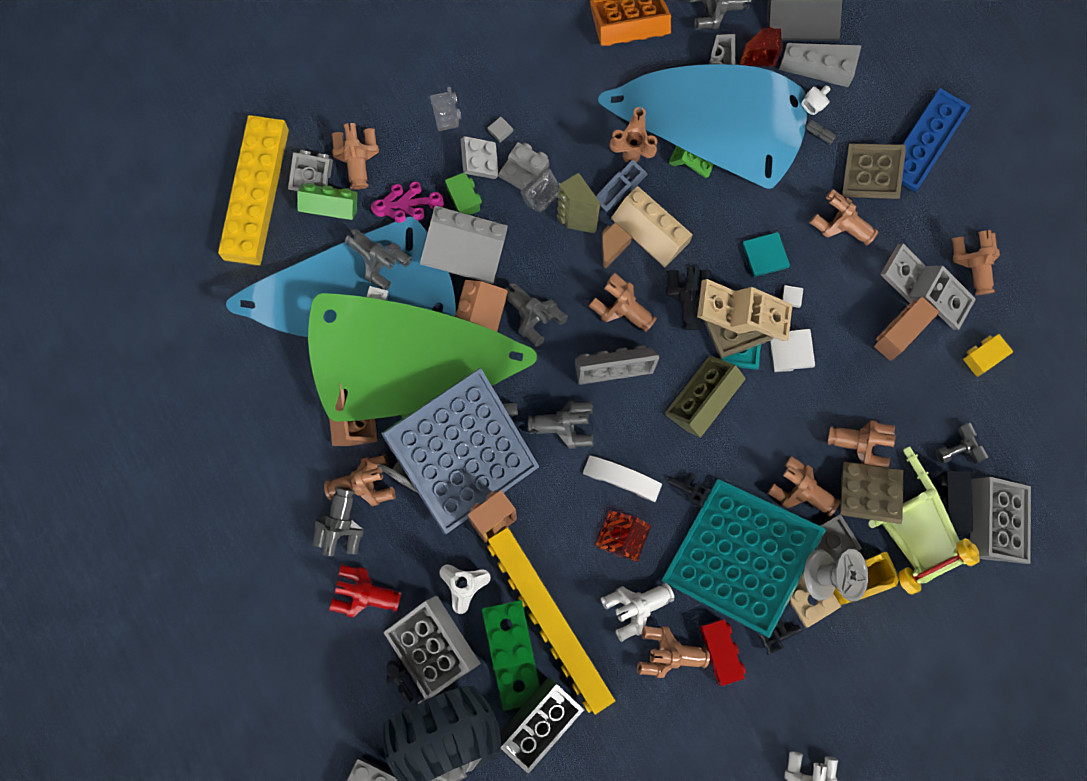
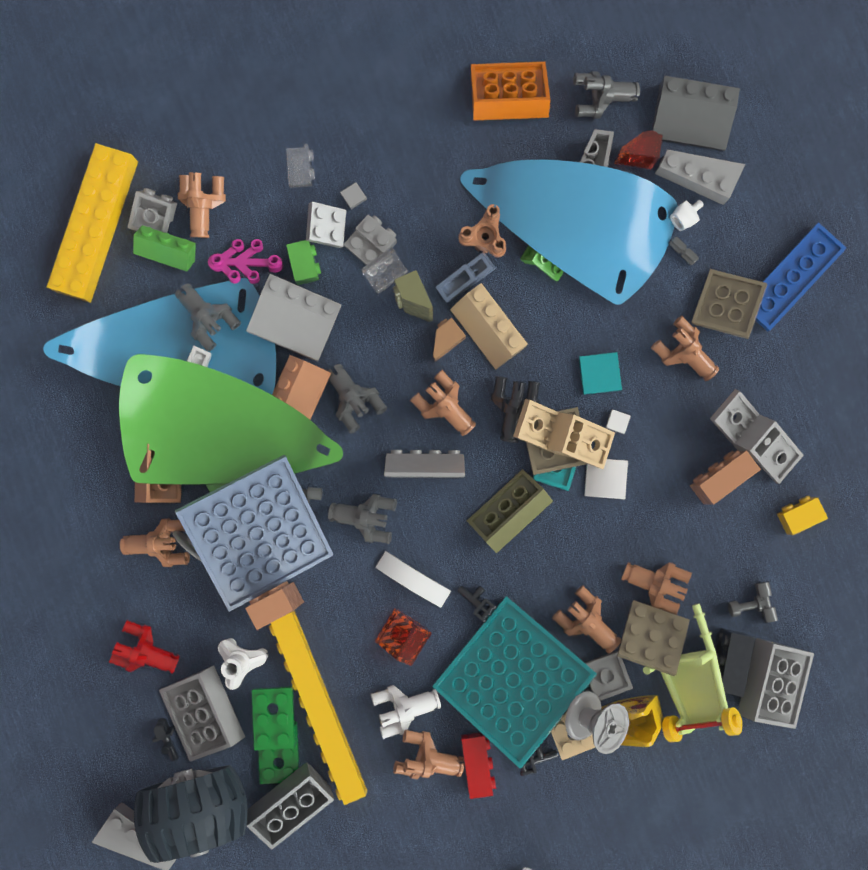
camera: 15 degrees right, 10 degrees up
dark grey wheel [312,486,364,556] -> none
nougat wheel [952,230,1000,295] -> none

